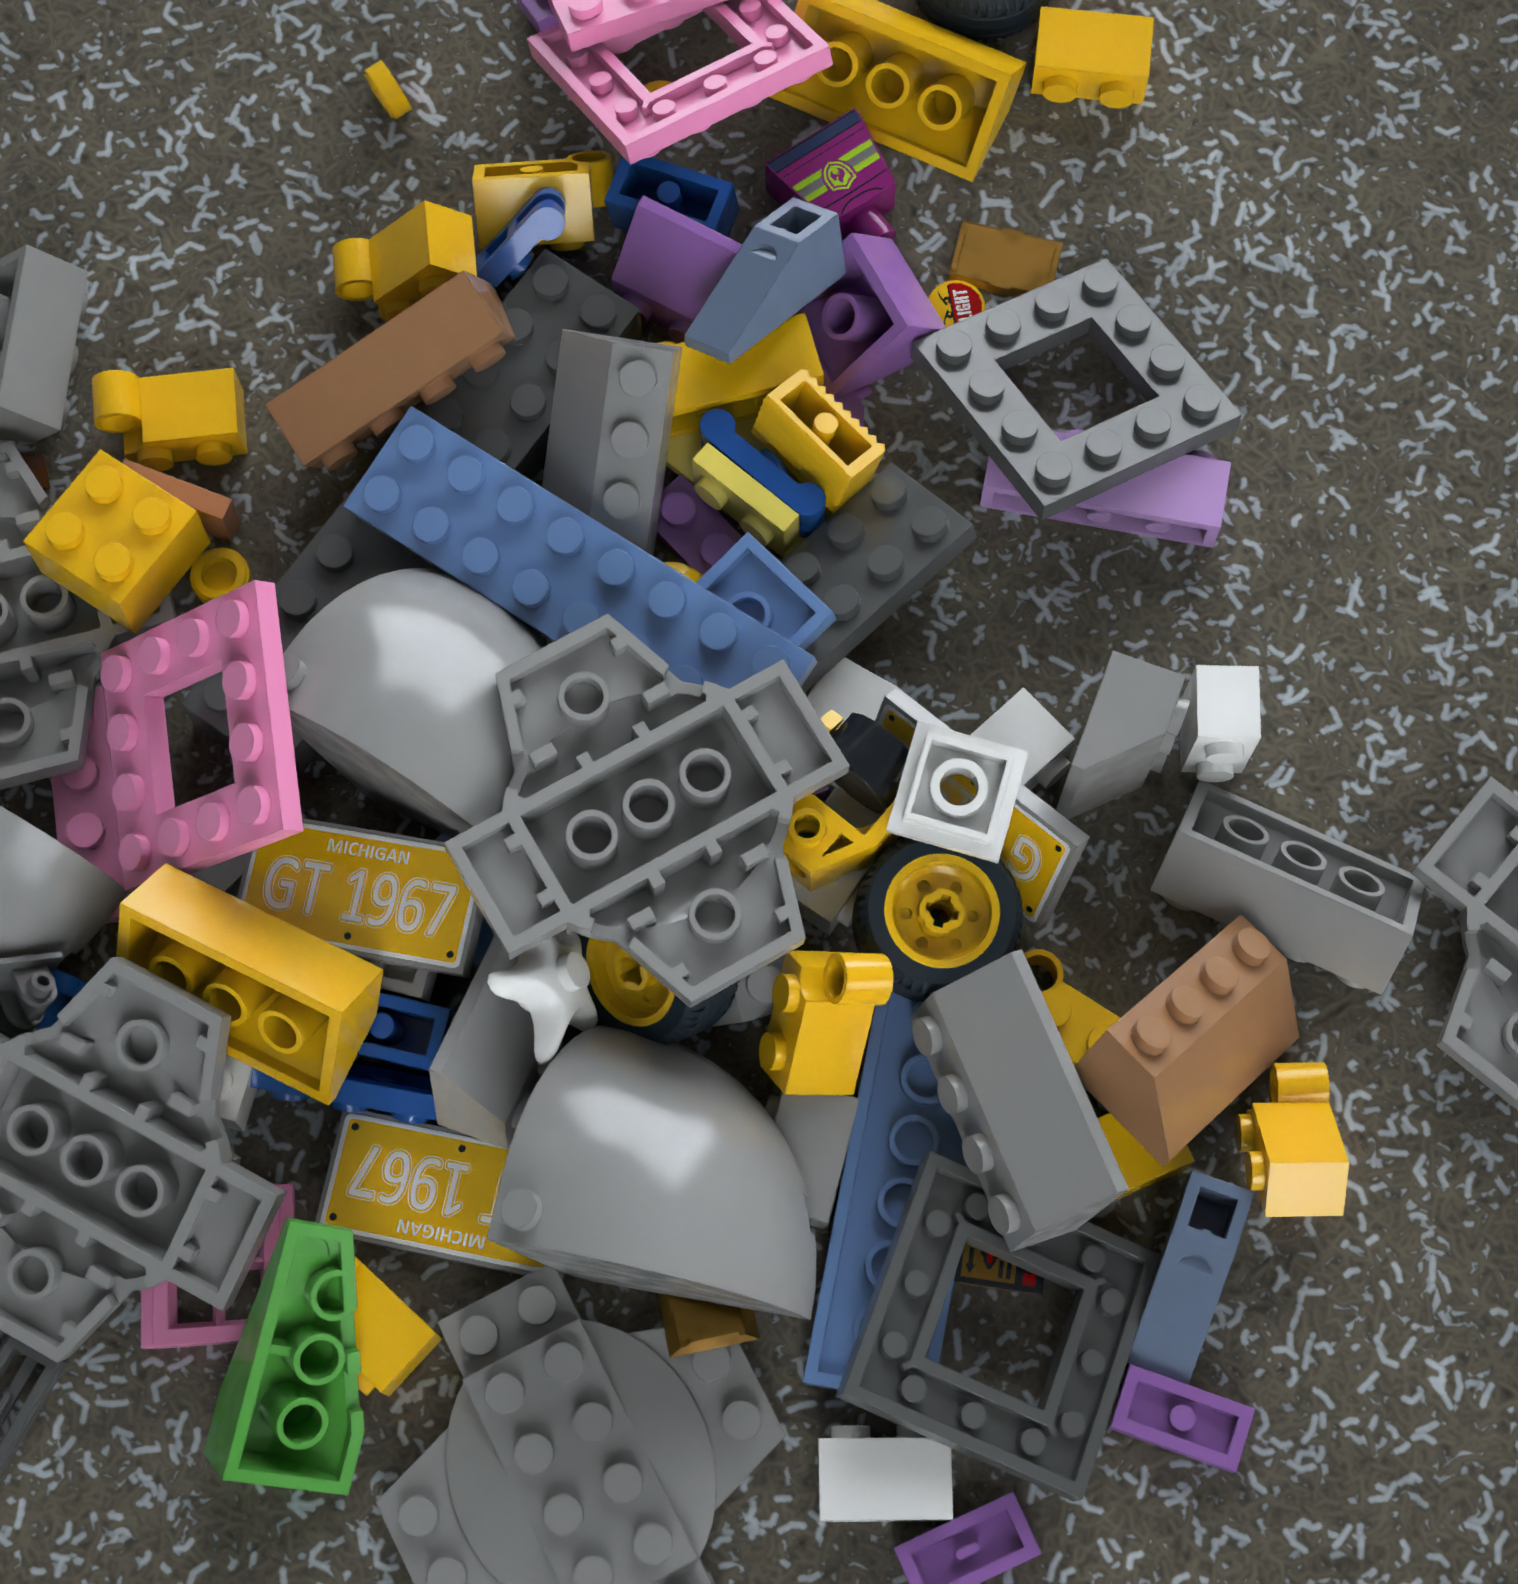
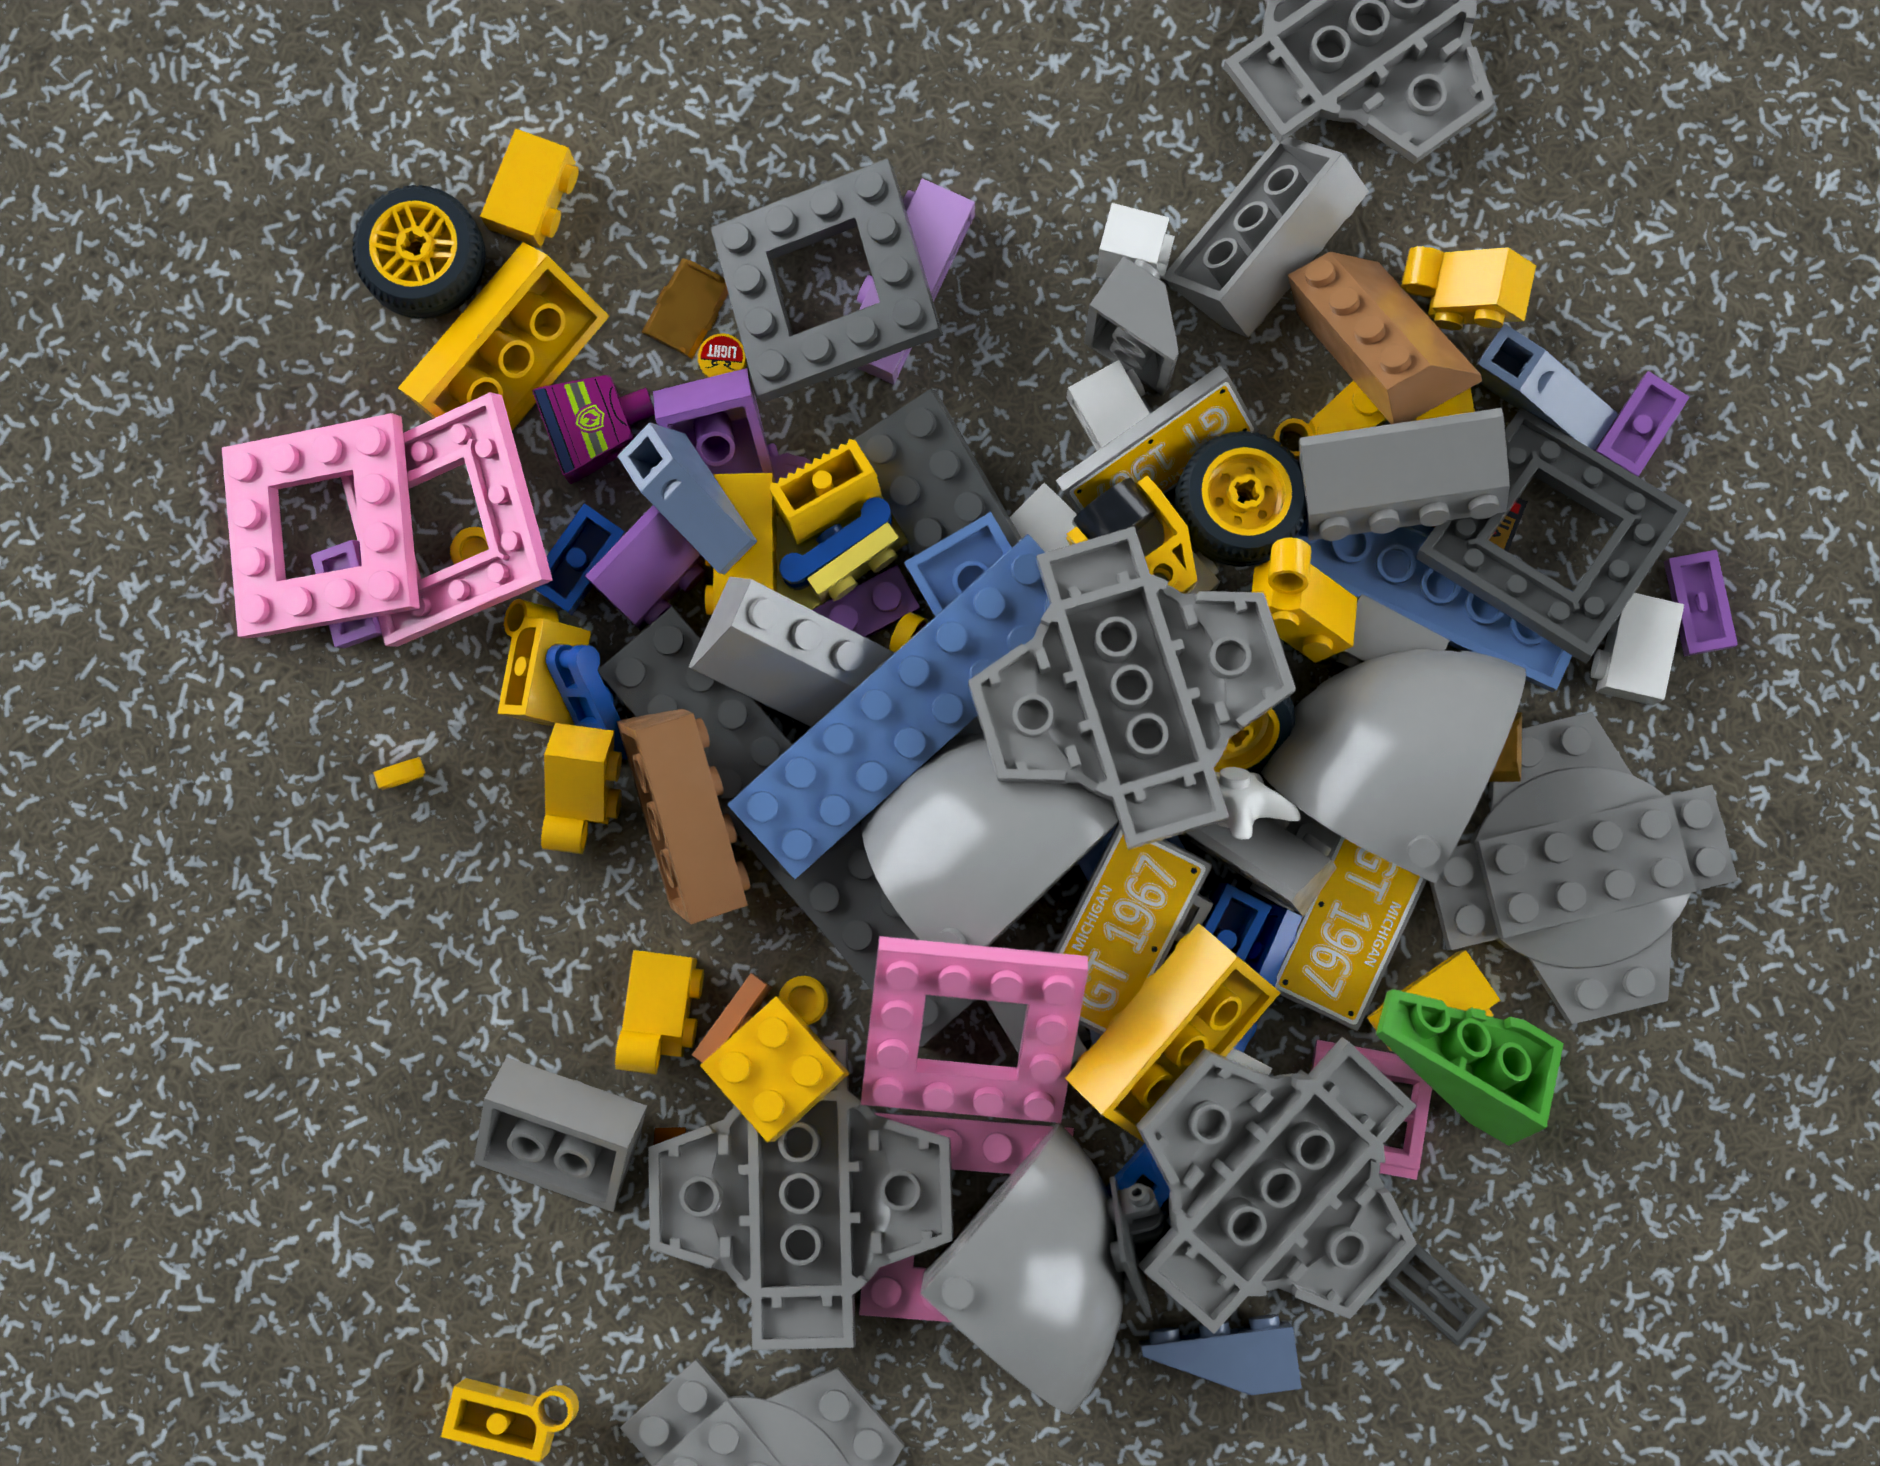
camera: 70 degrees left, 10 degrees up
white piece [886,721,1029,863] -> none

